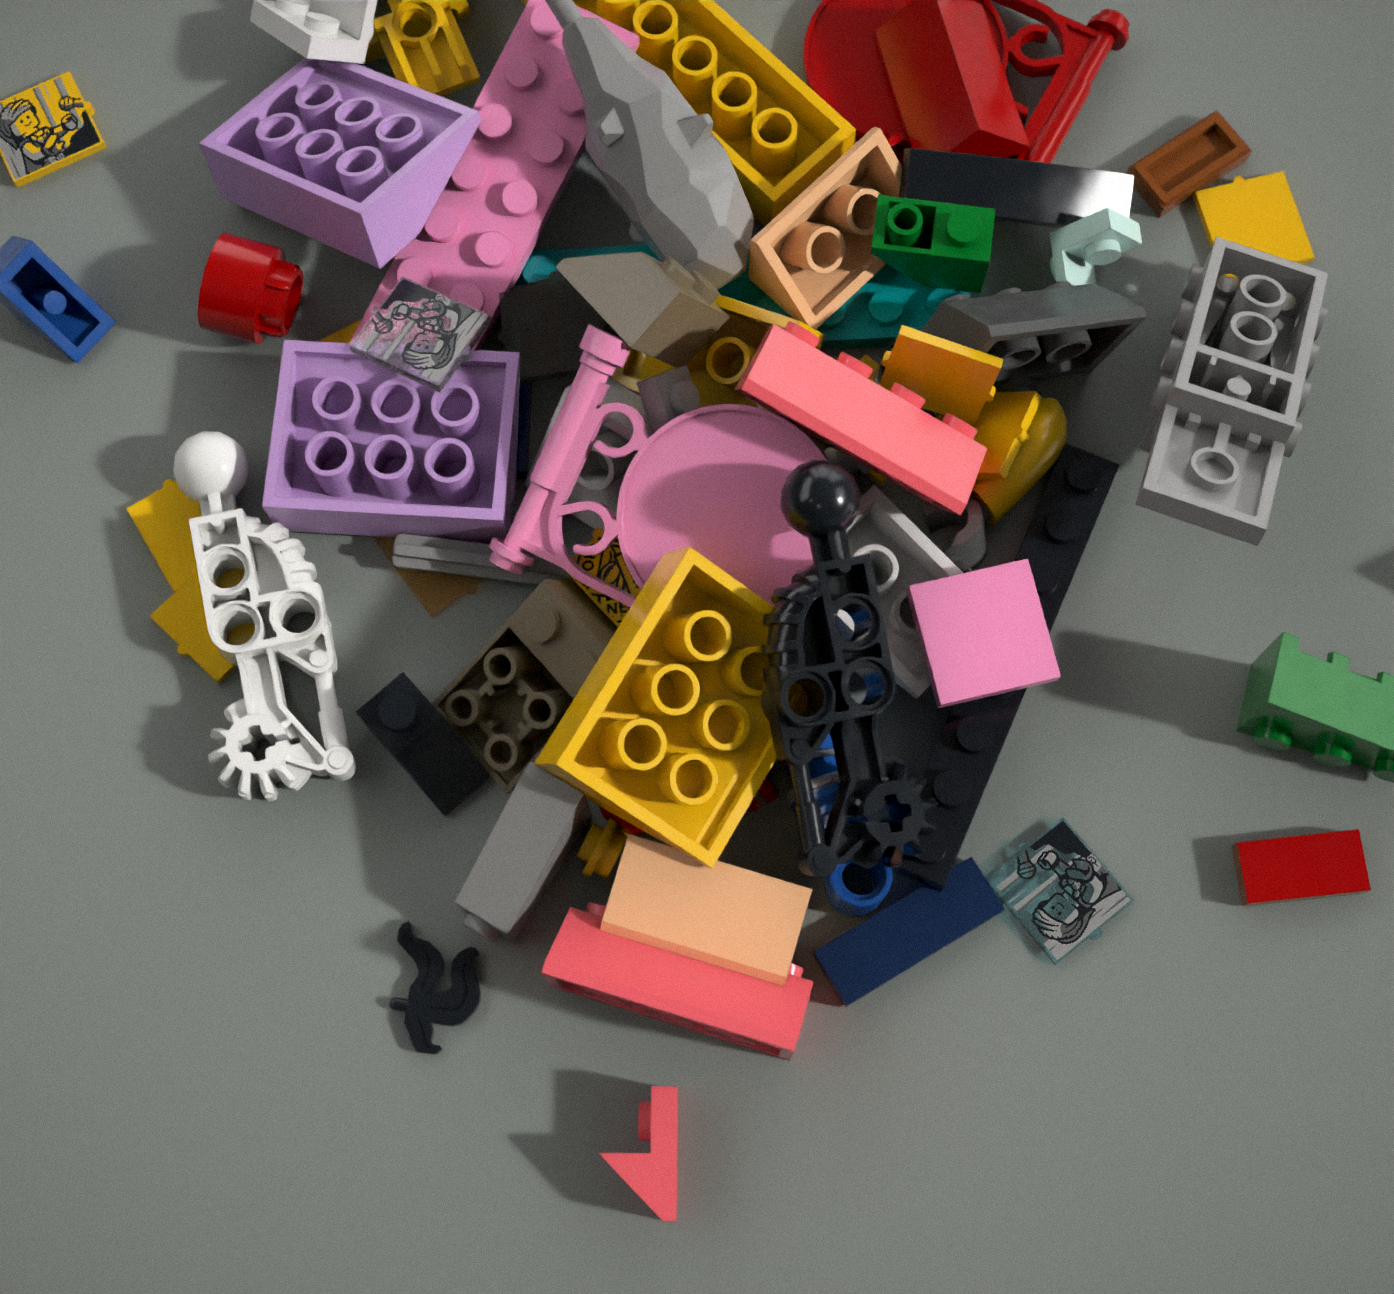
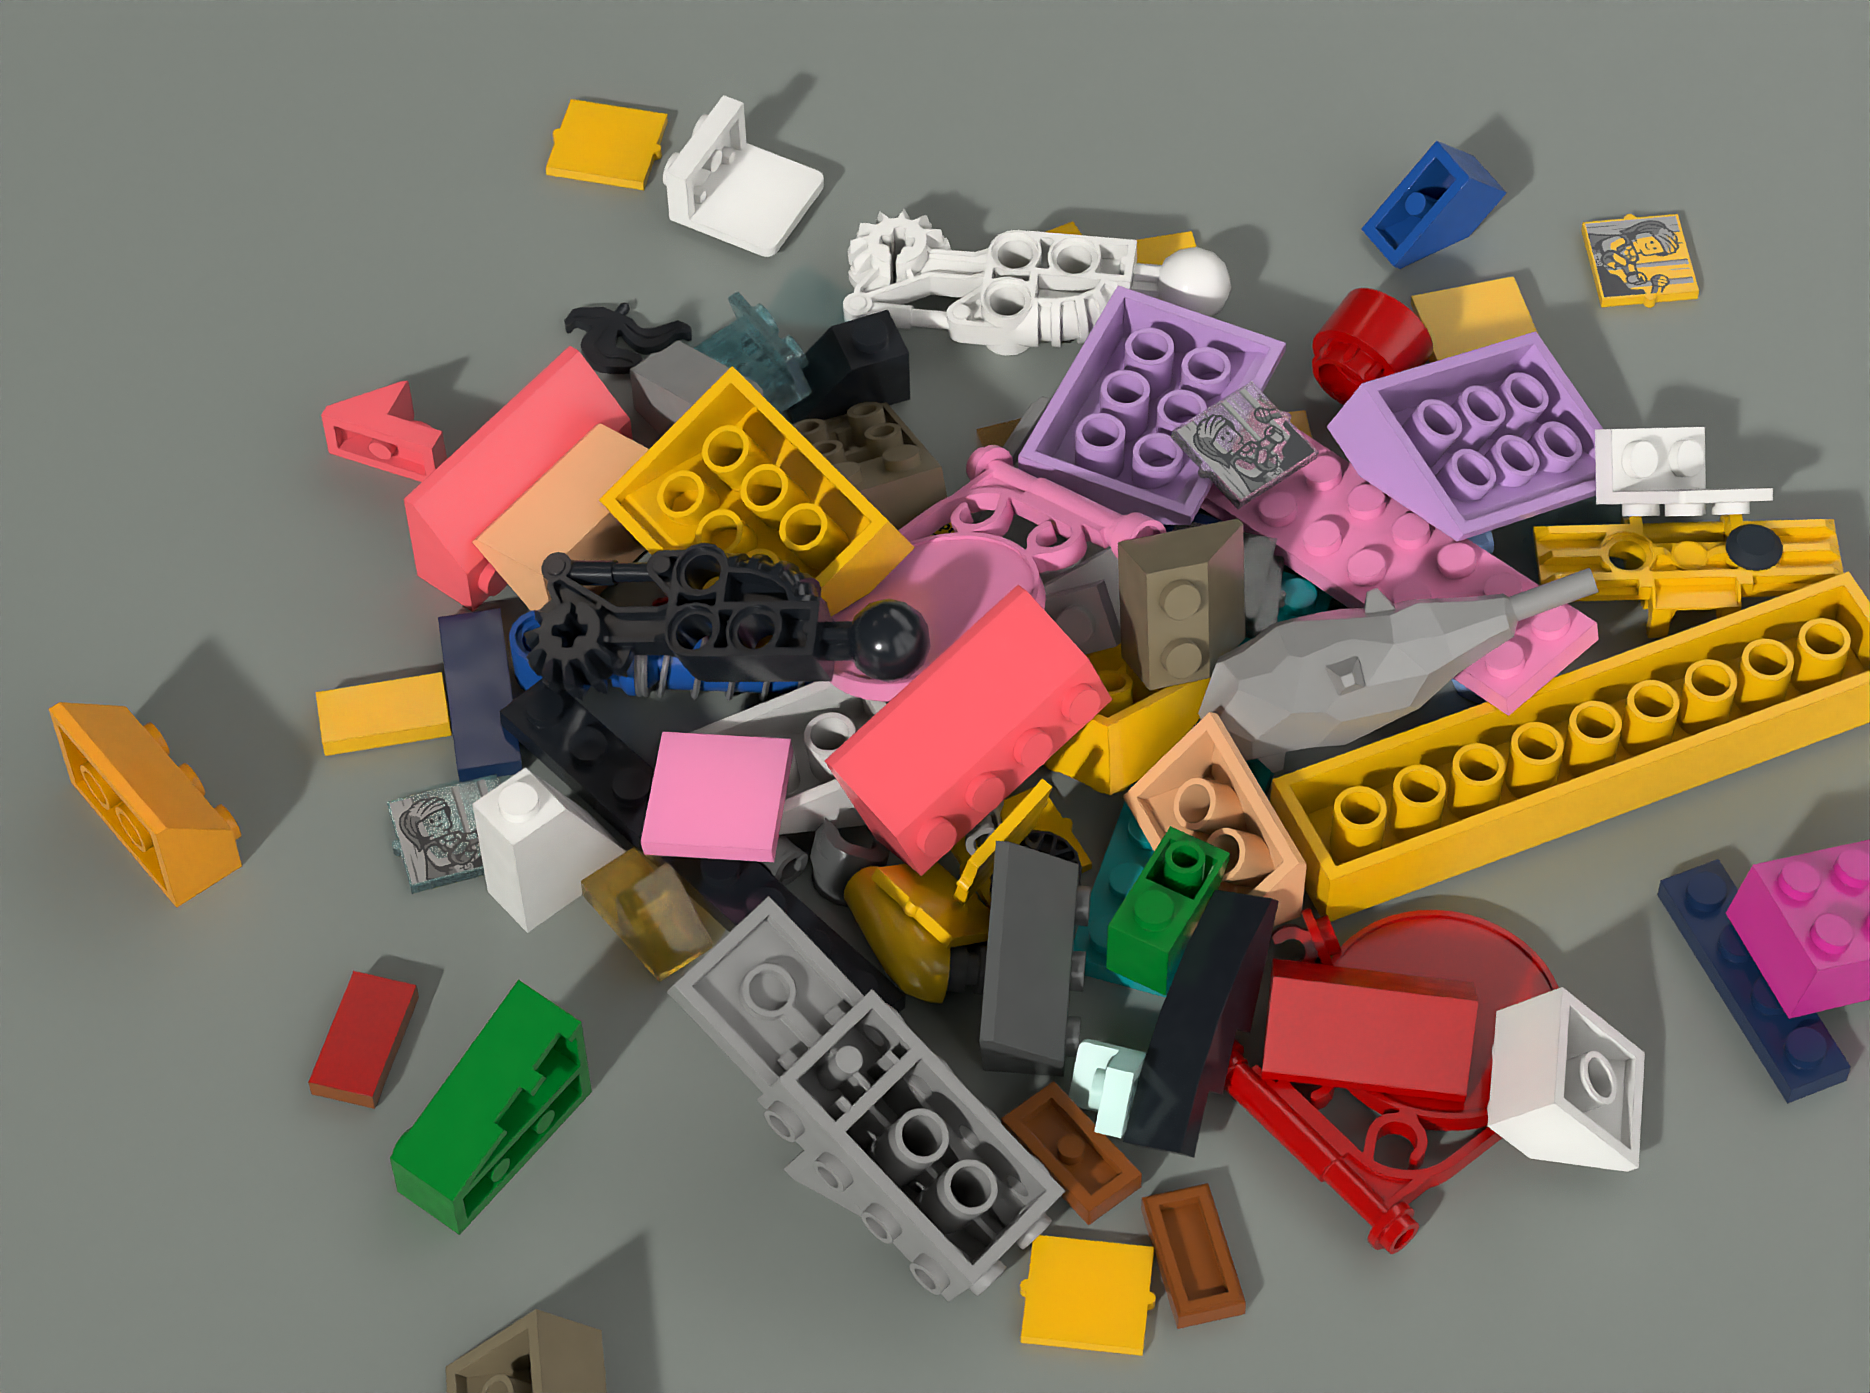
camera: 110 degrees right, 20 degrees down
none -> light orange slope [48,702,242,908]
none -> yellow tile [315,672,452,756]
none -> white slope [472,767,631,933]
none -> yellow piece [546,99,668,190]
none -> clear yellow slope [581,847,713,982]
none -> white bracket [663,95,824,257]
none -> clear light blue bracket [694,291,812,413]
none -> dark orange plate [1001,1081,1142,1226]
none -> yellow piece [1410,276,1538,363]

